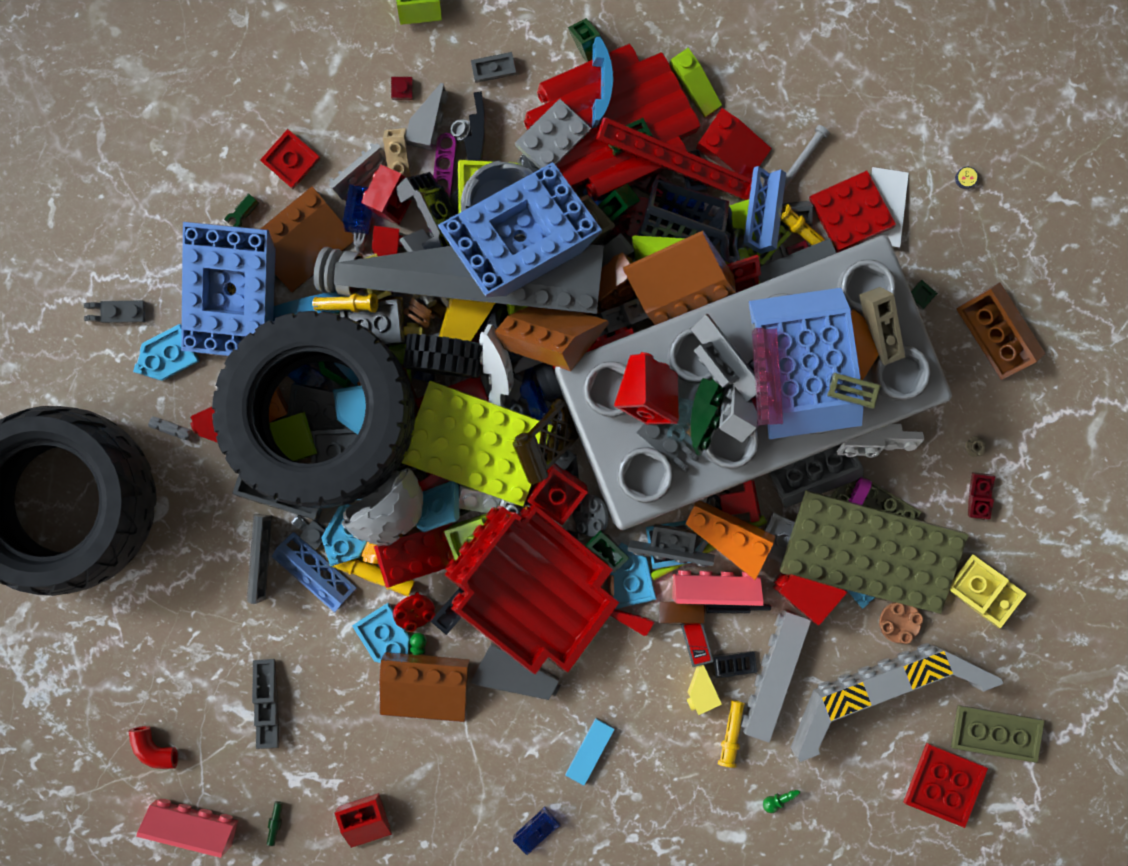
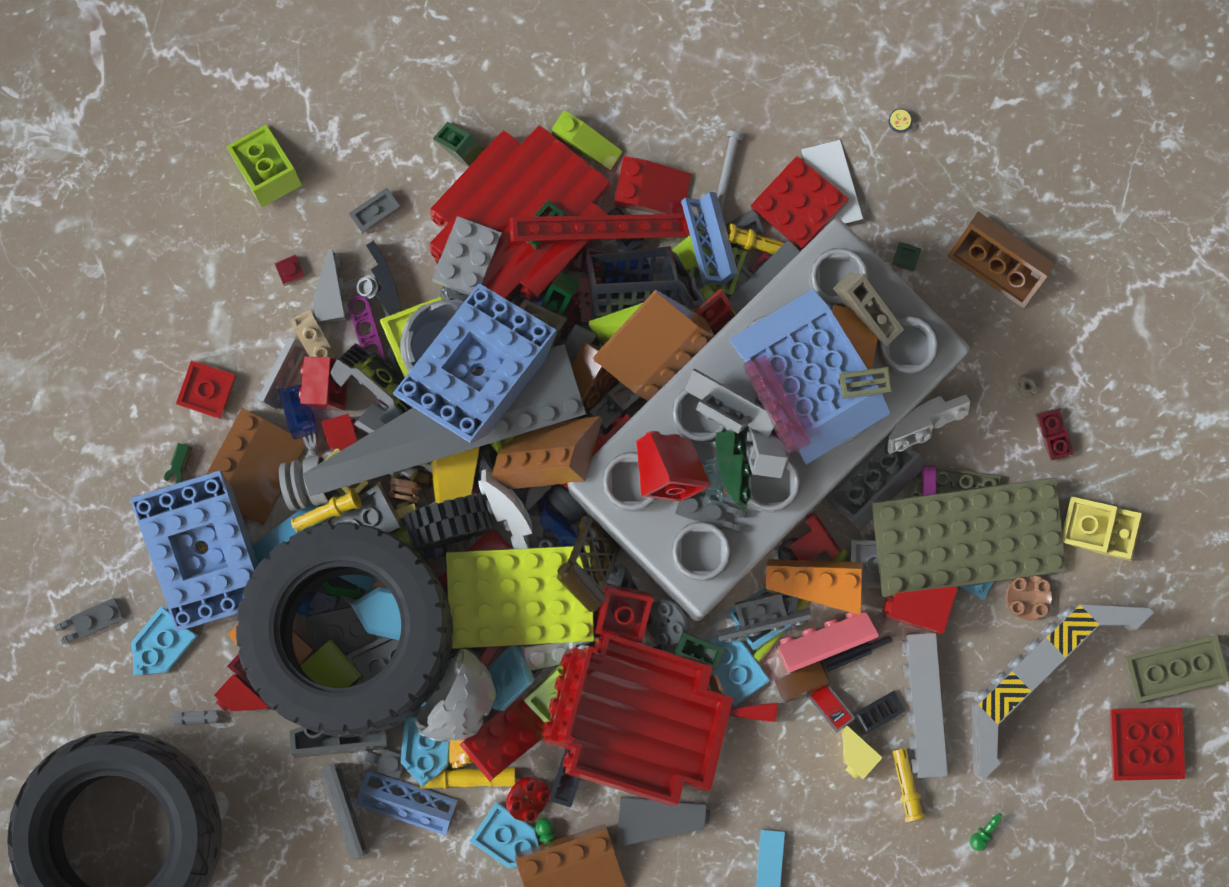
camera: 20 degrees left, 5 degrees down
dark azure slope [592,37,613,128] -> none

